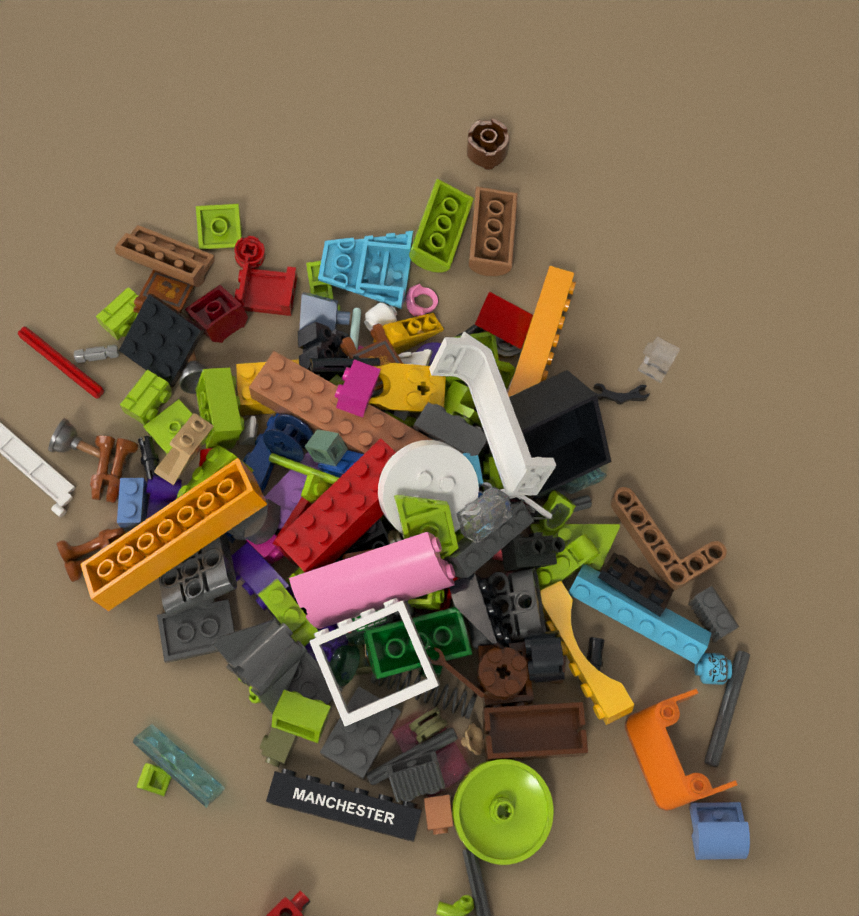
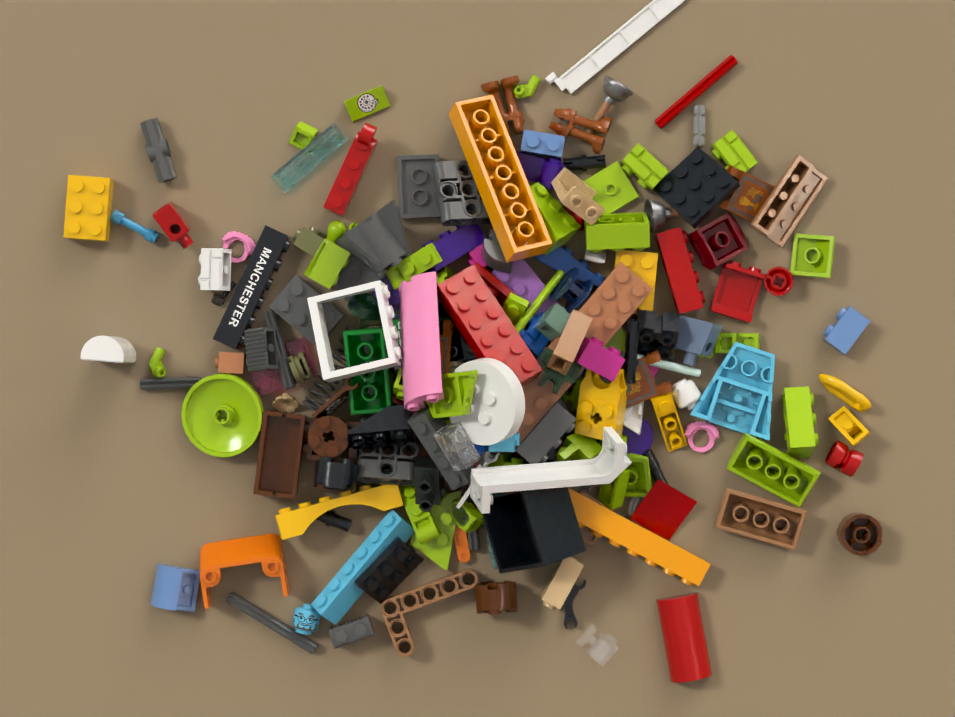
camera: 105 degrees right, 20 degrees up
none -> white brick [198,248,232,291]
none -> clear smoke hand [211,281,237,306]
none -> bright pink piece [222,231,256,263]
none -> red hinge [323,122,378,217]
none -> lime piece [326,220,346,244]
none -> lime slope [344,85,390,122]
none -> orange piece [454,524,471,563]
none -> reddish brown brick [475,581,518,615]
none -> lime arm [513,75,541,99]
none -> clear green plate [537,346,582,394]
none -> tan brick [540,556,584,610]
none -> brick [546,309,593,376]
none -> red brick [655,227,706,314]
none -> red brick [656,592,712,683]
none -> lime wedge [782,386,818,459]
none -> yellow piece [819,374,871,412]
none -> medium blue brick [822,306,870,355]
none -> red wheel [825,440,864,477]
none -> yellow slope [828,406,870,447]

